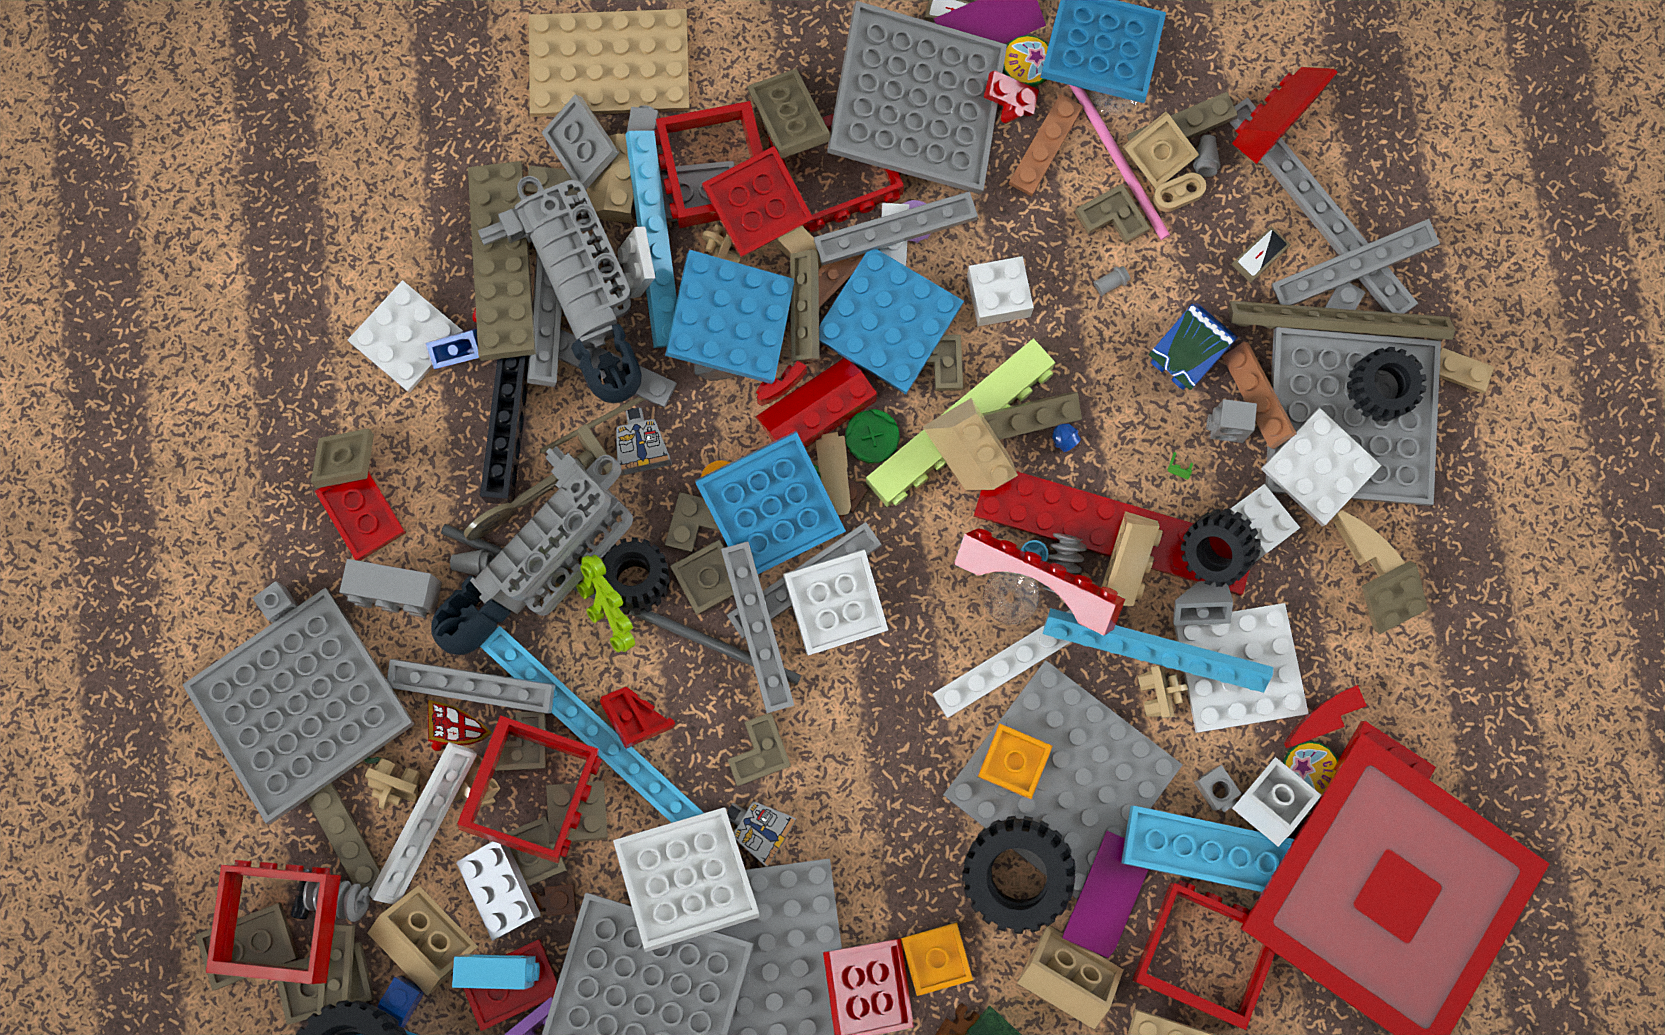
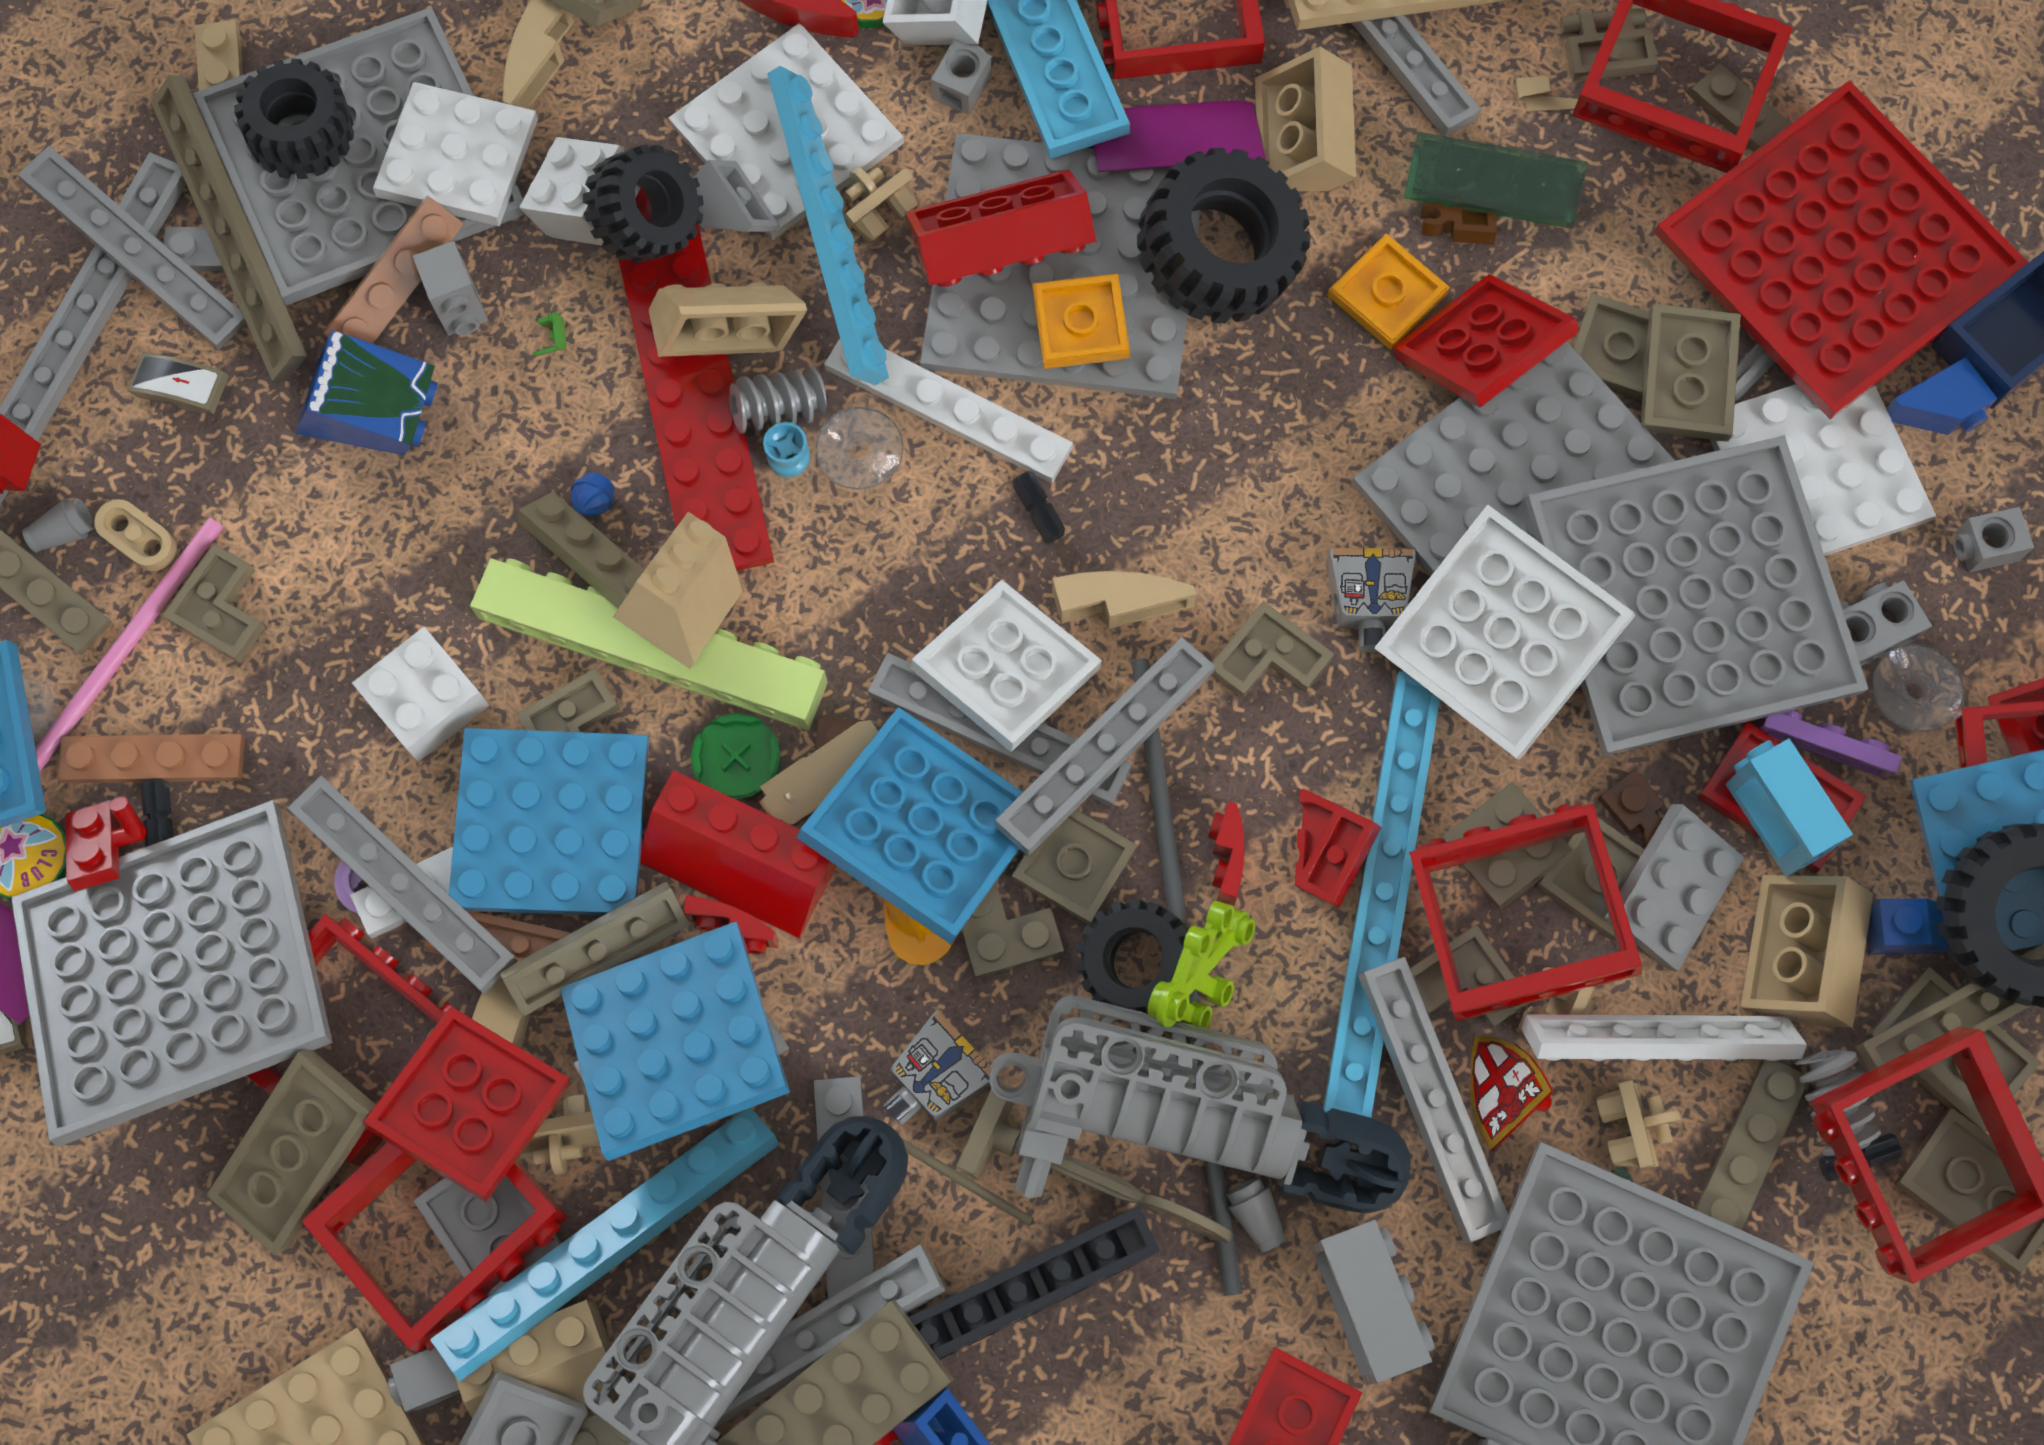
camera: 120 degrees left, 5 degrees down
white plate [618,227,655,298] -> none
arch [954,528,1125,636] -> none
light grey pin [1094,266,1130,296] -> none
tan plate [1122,112,1199,189] -> none
none -> black piece [141,779,173,848]
none -> red slope [905,169,1097,287]
none -> black piece [1013,471,1065,543]
none -> tan slope [1052,571,1196,629]
none -> red slope [1207,801,1244,906]

